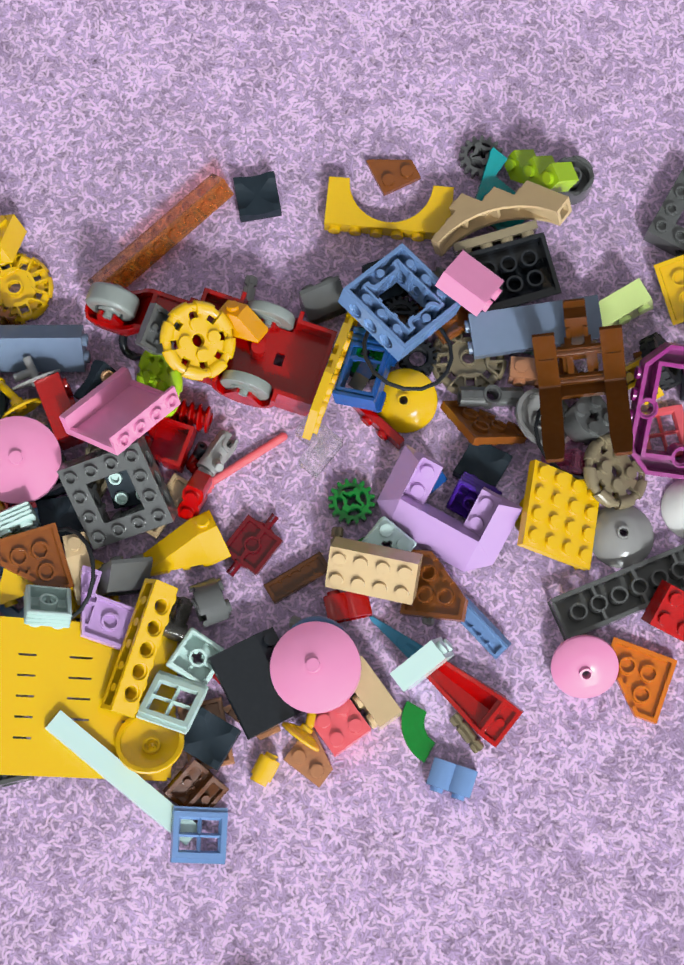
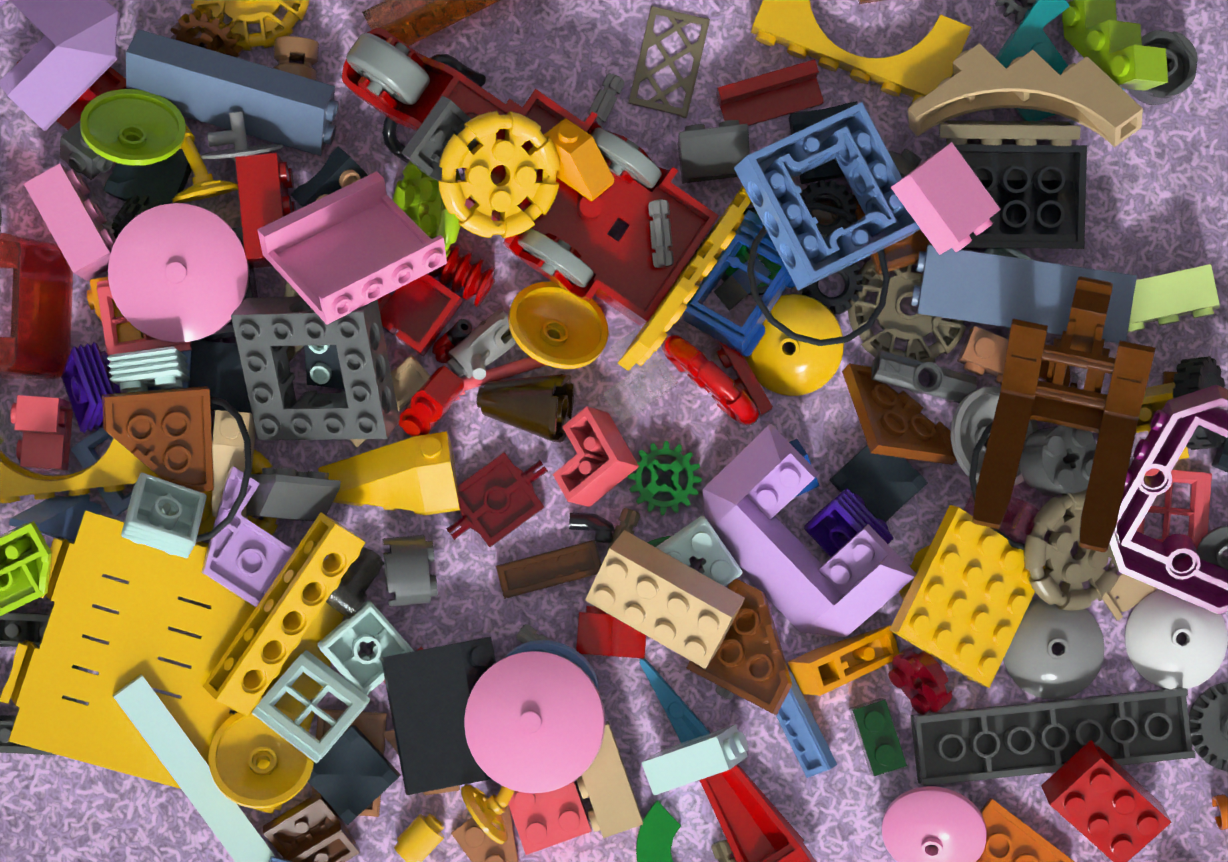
camera: 15 degrees right, 10 degrees up
none -> medium nougat wheel [273,36,319,80]
none -> dark brown cone [477,374,574,442]
none -> yellow dish [508,281,608,369]
none -> coral brick [553,406,639,507]
none -> black arm [569,513,615,543]
none -> dark tan window [628,6,710,118]
none -> light grey axle [648,199,674,268]
none -> red plate [661,334,759,426]
none -> red panel [716,59,824,126]
none -> light orange slope [788,625,899,696]
none -> dark green brick [849,698,907,776]
none -> dark red plate [888,646,952,715]
none -> tan piece [1096,574,1157,621]

